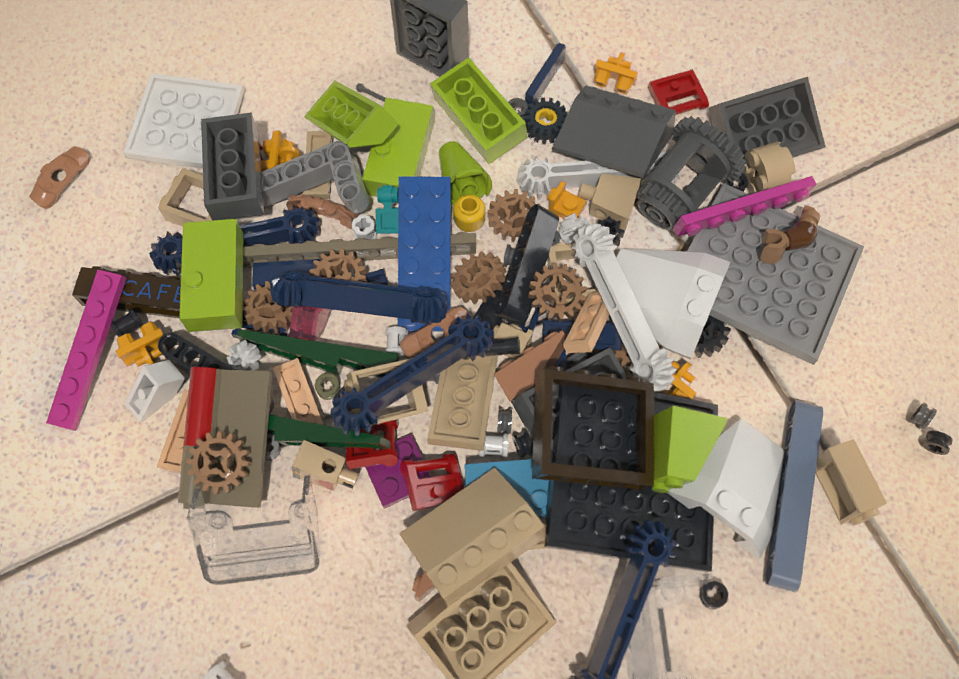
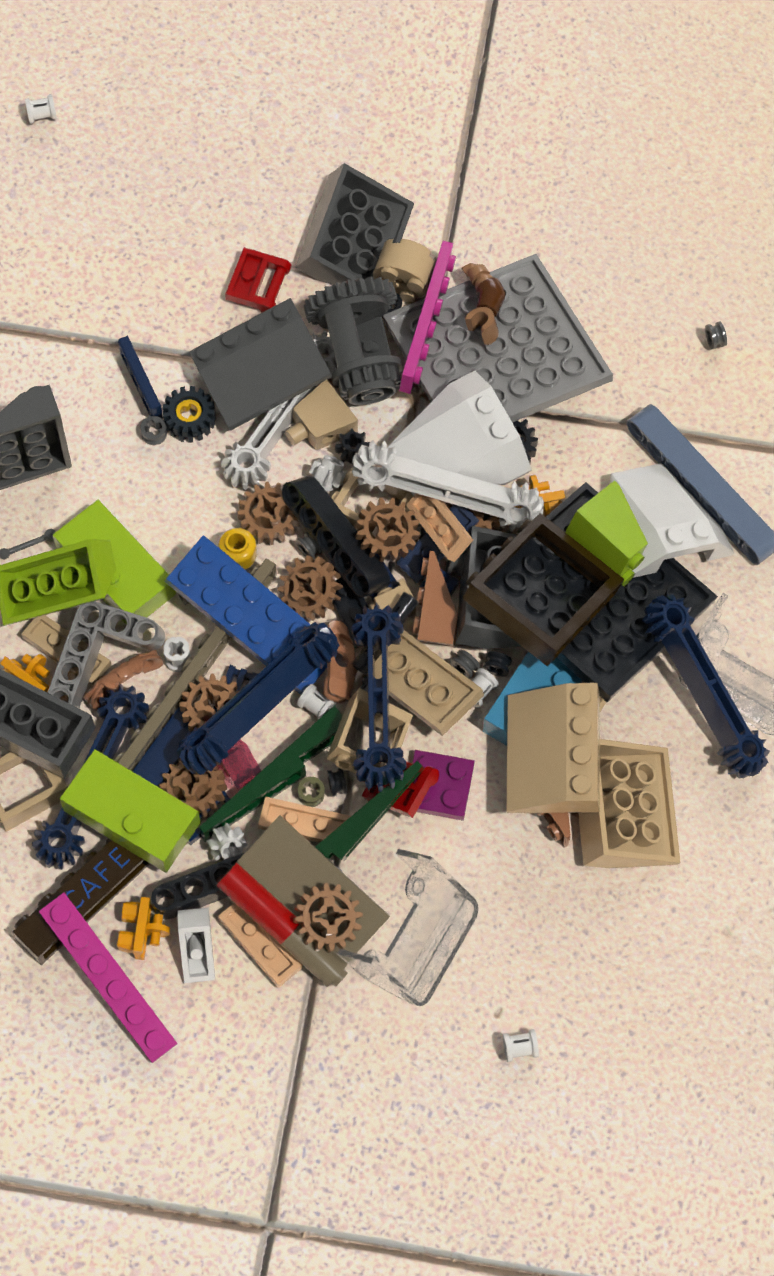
camera: 55 degrees left, 0 degrees up
black bush [111,308,144,337] -> none
tan torso [292,440,359,491] -> none
teal plate [375,185,399,234] -> none
red plate [400,453,464,511] -> none
lime brick [430,57,528,164] -> none
lime cone [438,141,492,206] -> none
light orange bracket [547,181,587,220] -> none
light orange hips [594,52,638,95] -> none
black bush [699,581,728,610] -> none
tan window [815,439,887,526] -> none
black bush [923,430,953,455] -> none

